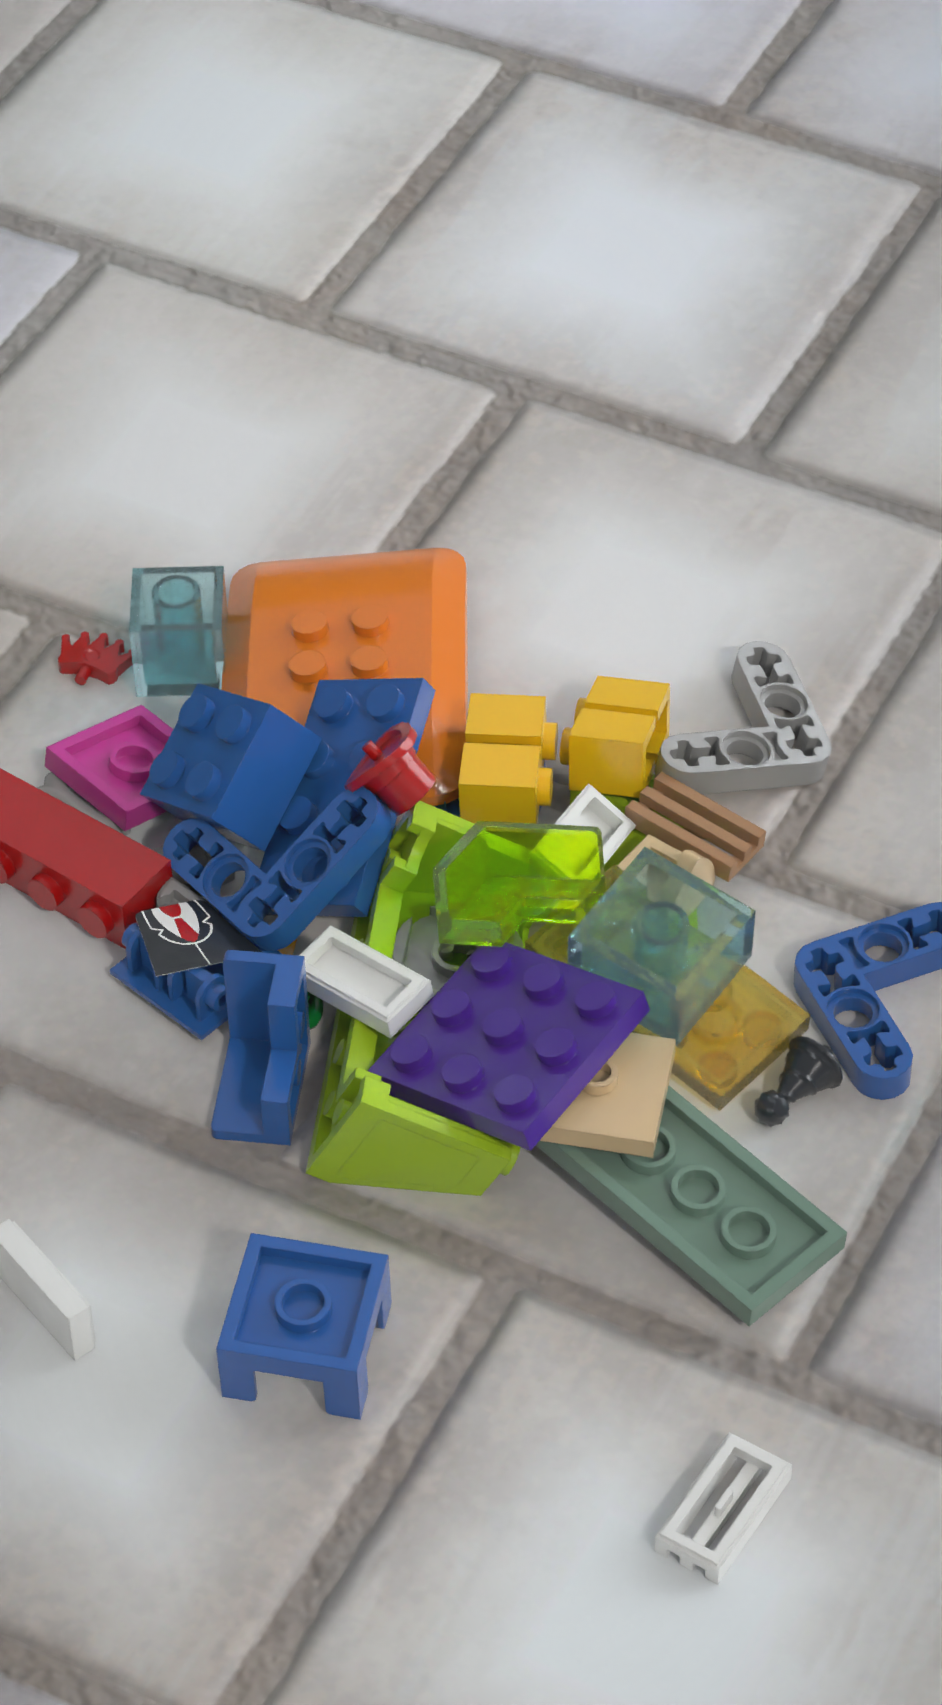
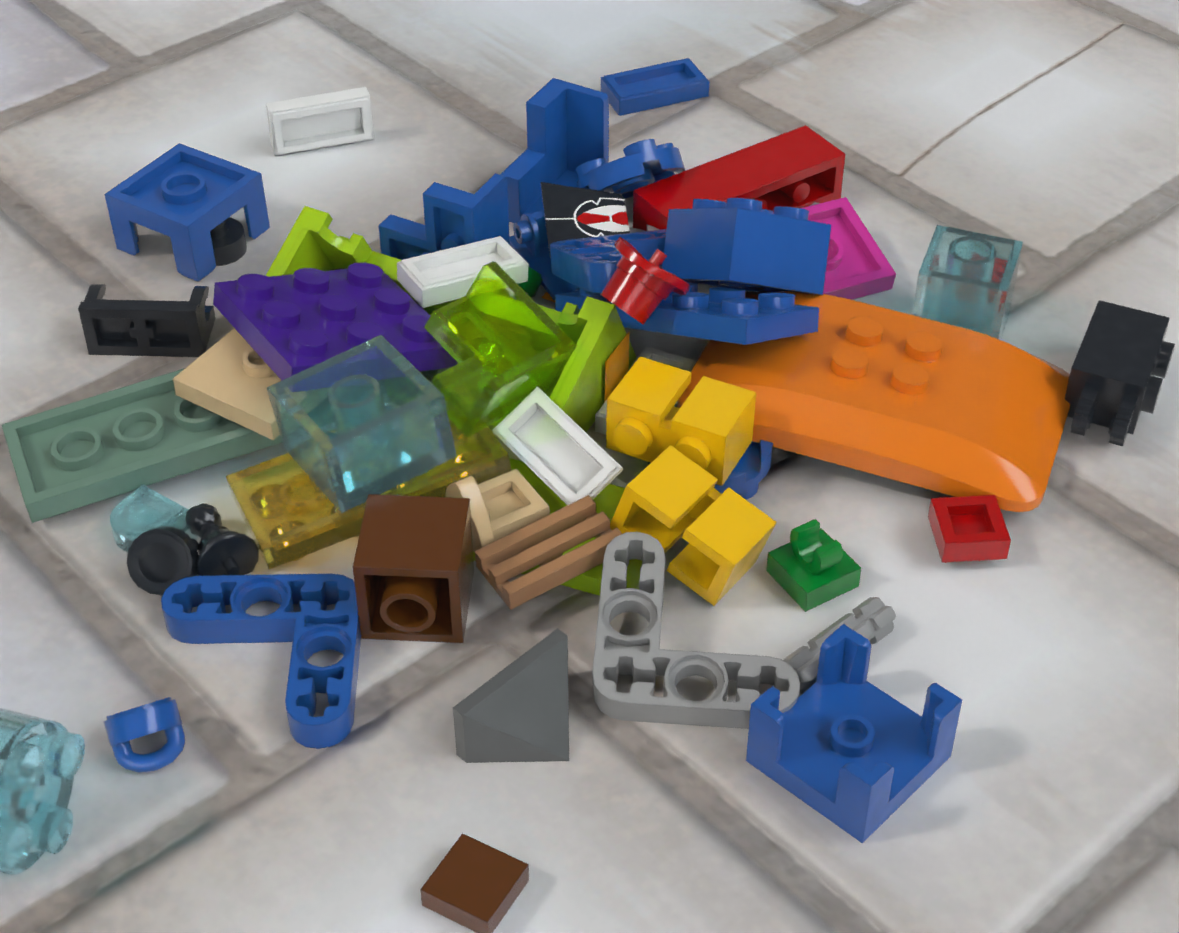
camera: 110 degrees right, 5 degrees down
none -> black hinge [78,284,216,357]
none -> clear light blue tile [110,485,189,552]
none -> black tile [126,525,199,595]
none -> reddish brown head [353,494,474,643]
none -> dark grey slope [453,628,569,763]
none -> blue panel [500,78,609,223]
none -> blue plate [576,139,686,199]
none -> blue panel [746,624,962,843]
none -> green tile [766,519,862,612]
none -> light grey axle [783,597,896,694]
none -> red plate [928,495,1011,563]
none -> black hinge [1065,300,1175,447]

